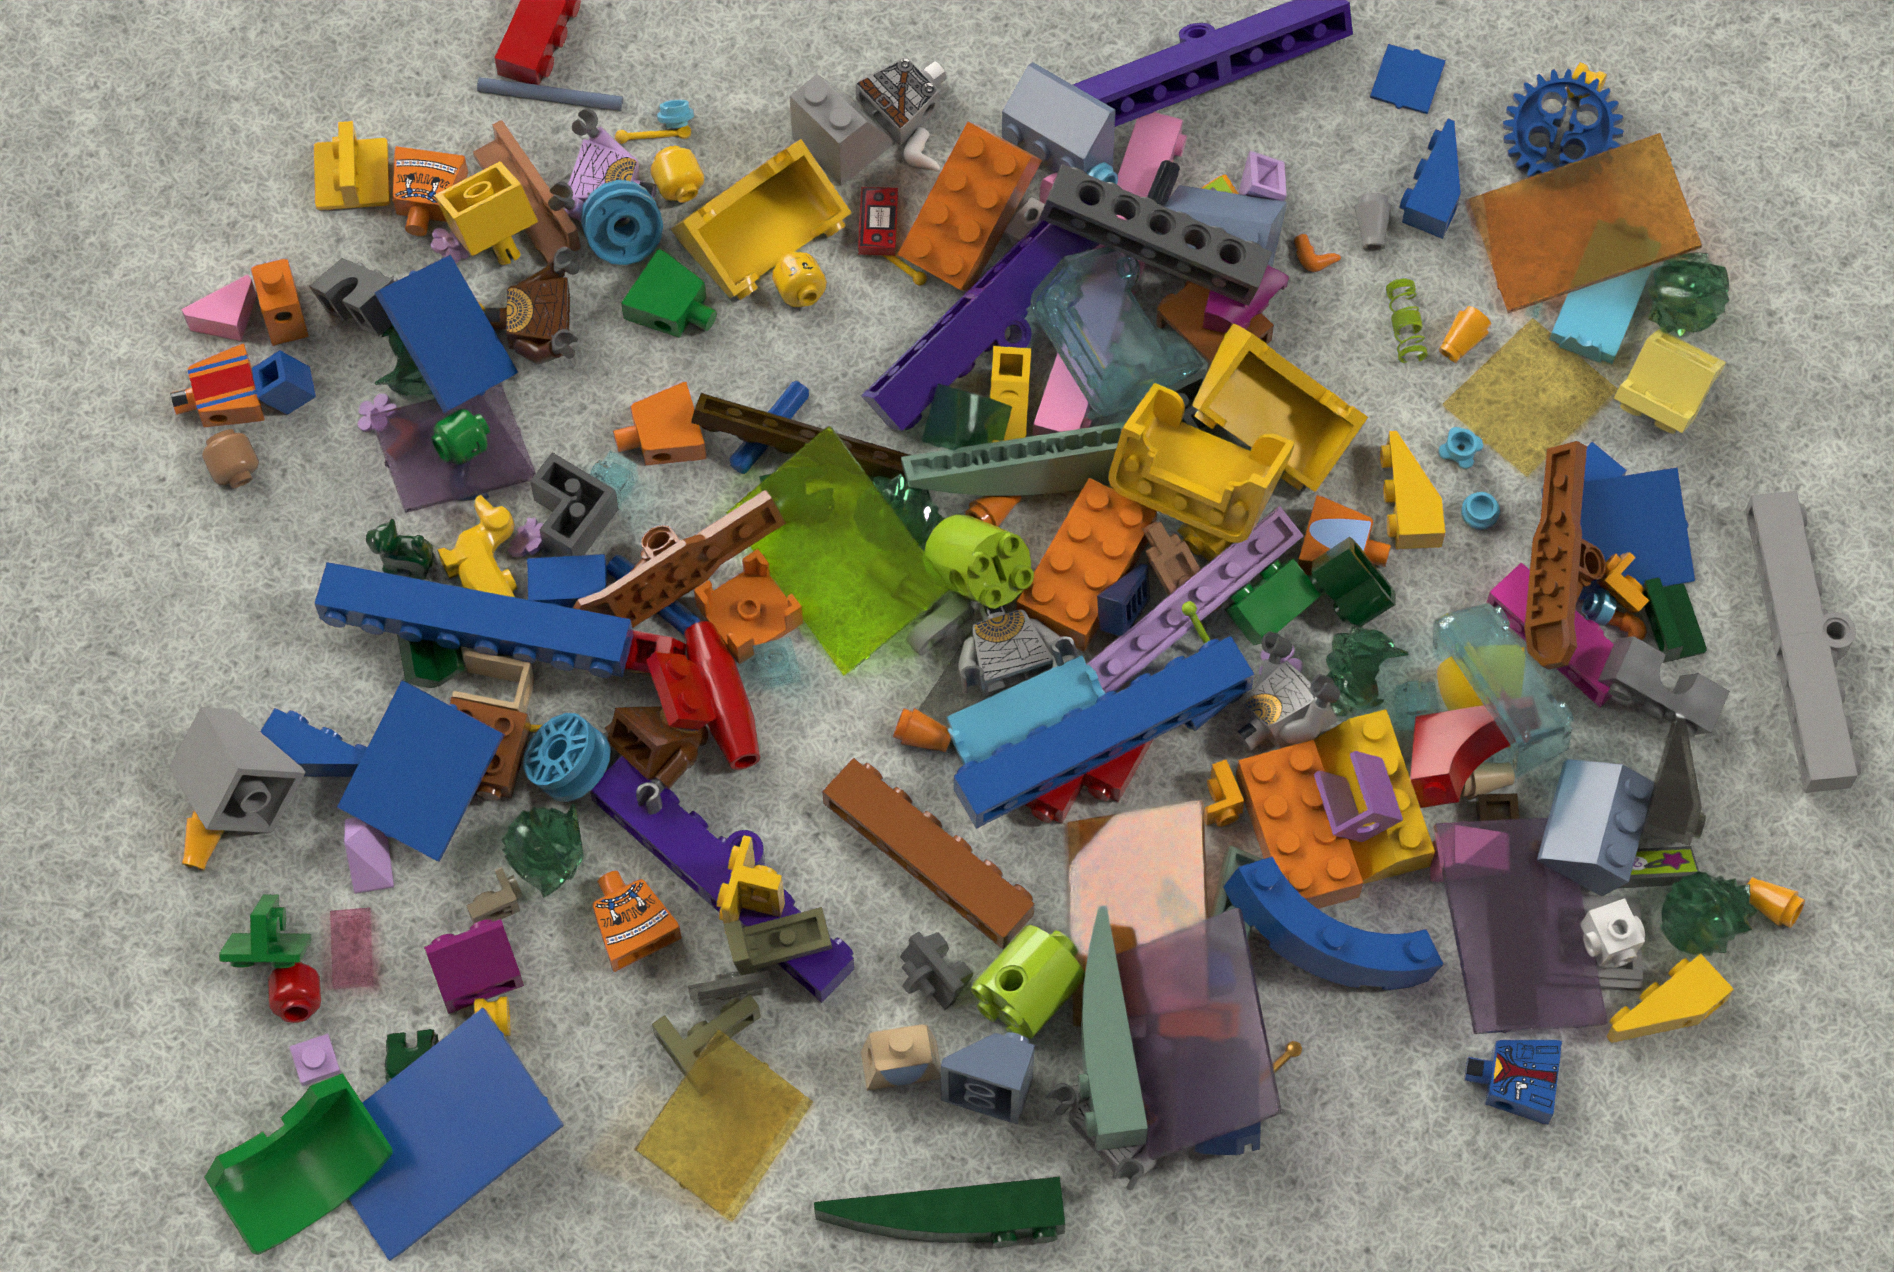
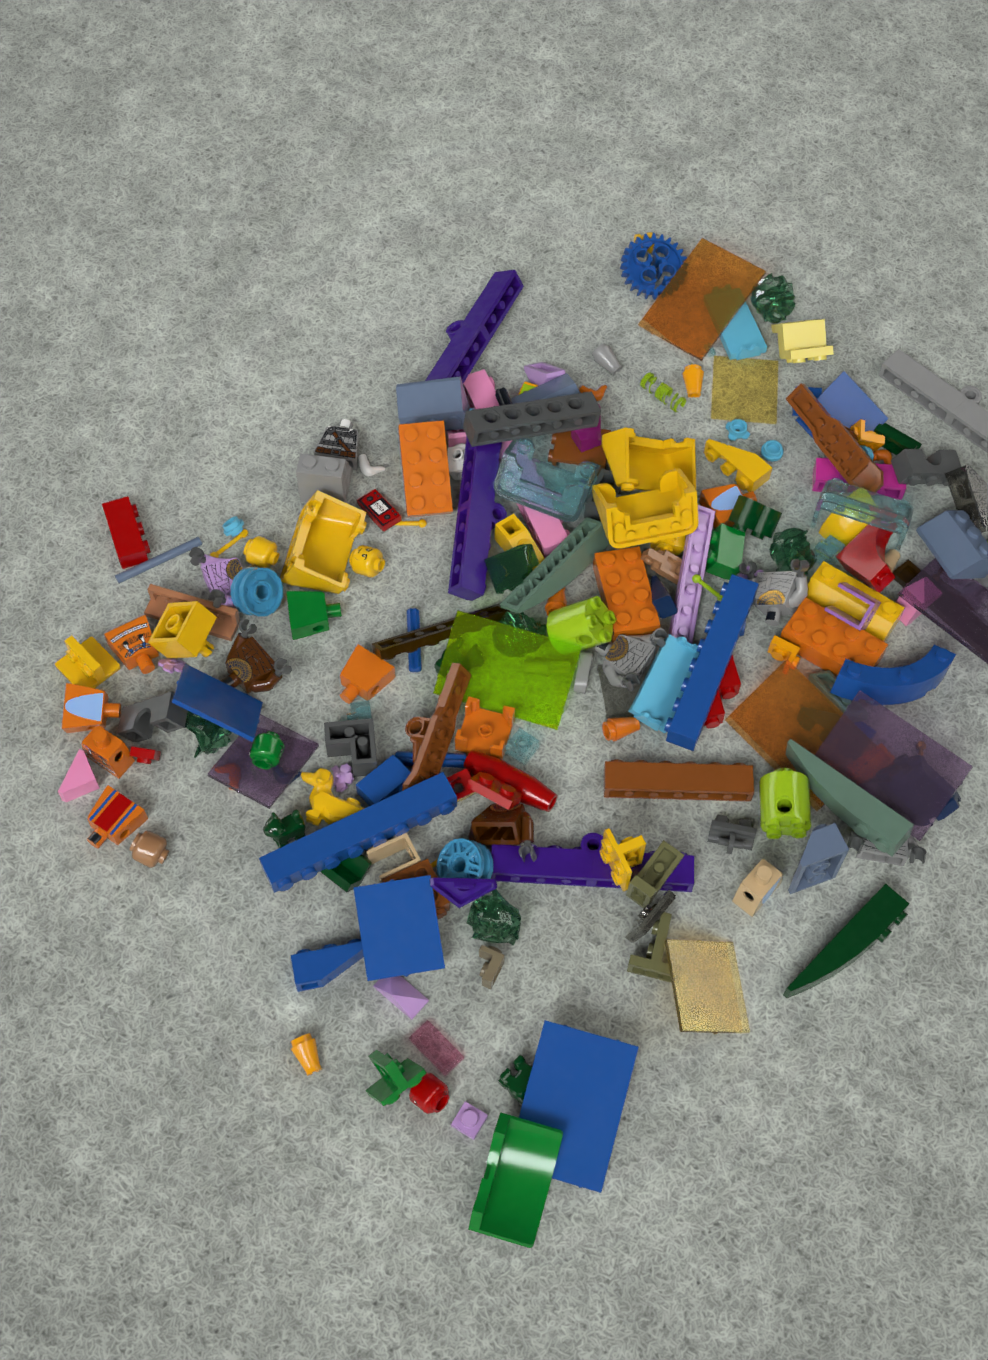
camera: 40 degrees left, 5 degrees down
light grey slope [169,707,305,833] -> none
blue brick [252,350,316,415] -> none
lavender plant [358,394,398,434] -> none
magenta slope [424,919,524,1014] -> none
yellow wheel [474,996,511,1037] -> none
orange torso [592,871,682,972] -> none
blue piece [1370,44,1446,114] -> none
blue slope [1399,118,1461,239] -> none
none -> orange torso [62,683,121,733]
none -> red plate [130,746,161,765]
none -> dark purple tile [430,878,497,908]

